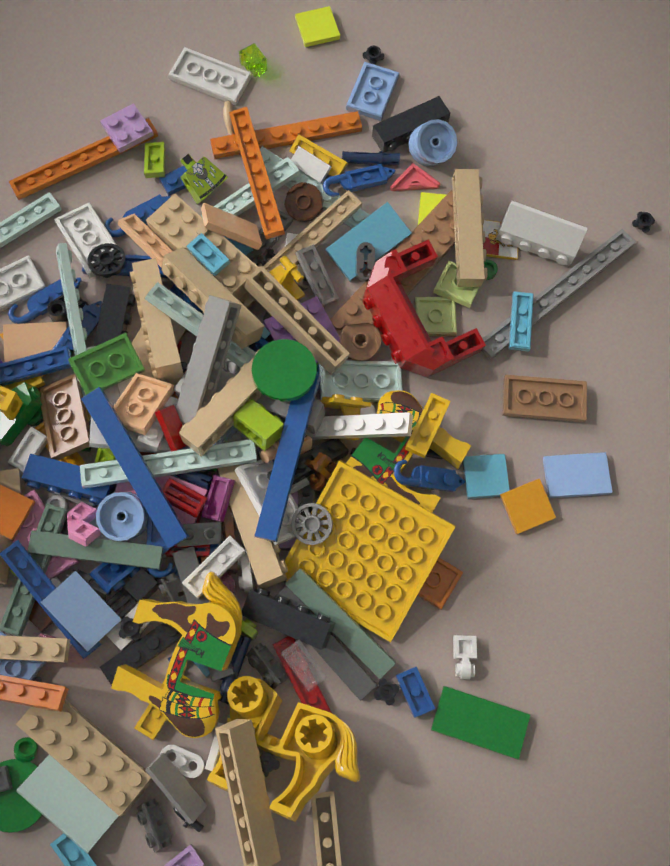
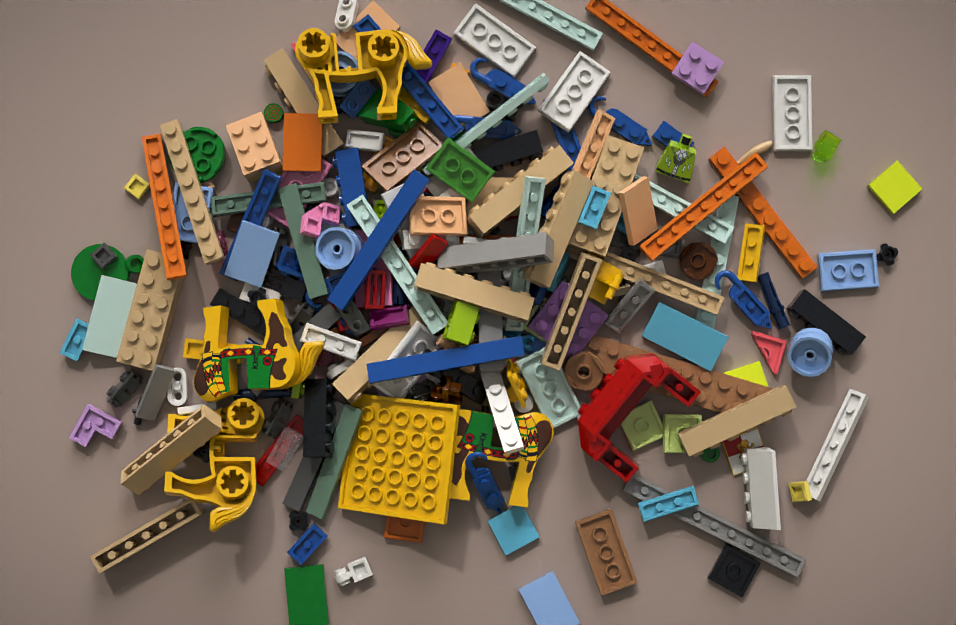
camera: 70 degrees right, 15 degrees up
black wheel [87,243,126,278] -> none
lime plate [144,142,166,178] -> none
green tile [251,339,317,402] -> none
white tile [291,146,332,184] -> none
light grey wheel [291,503,333,545] -> none
dark grey beam [355,242,375,282] -> none
yellow plate [405,393,451,458] -> none
light orange tile [500,478,556,534] -> none
black plate [632,212,655,233] -> none
none -> black tile [708,544,761,597]
none -> light yellow tile [788,481,812,502]
none -> white plate [806,389,869,501]

